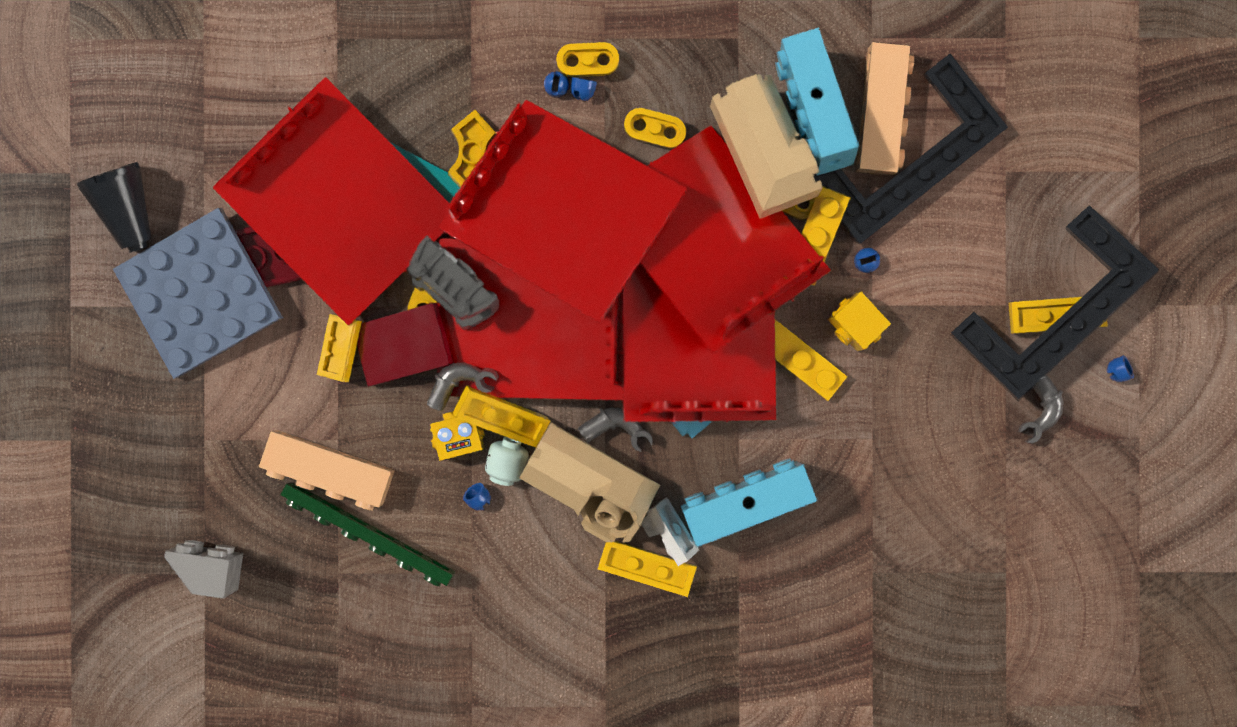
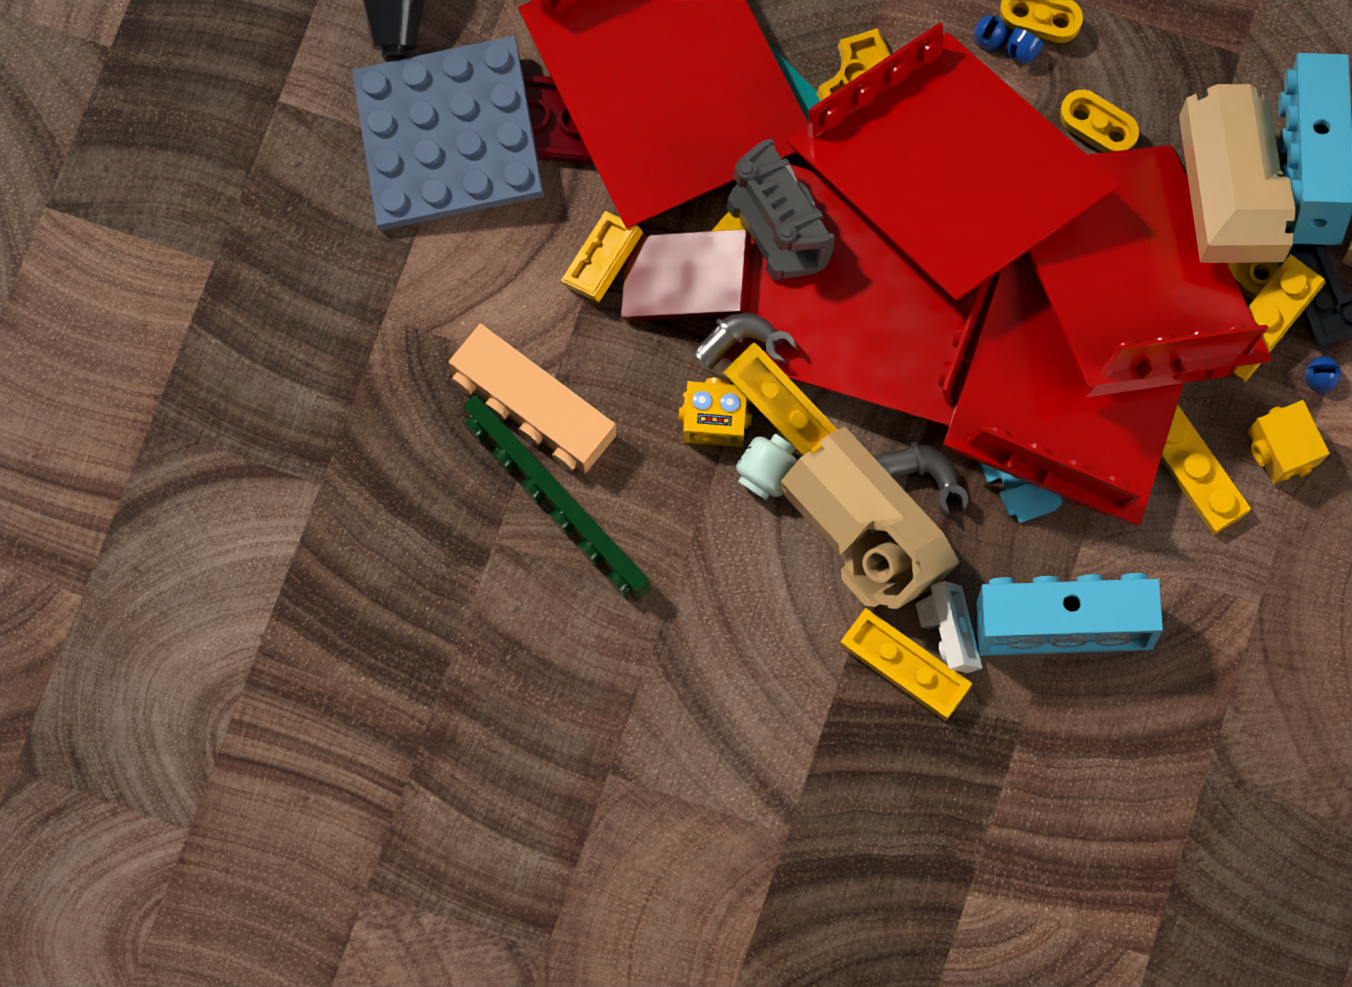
camera: 20 degrees right, 15 degrees down
light grey slope [165,540,243,598] -> none
blue hinge [463,483,491,511] -> none

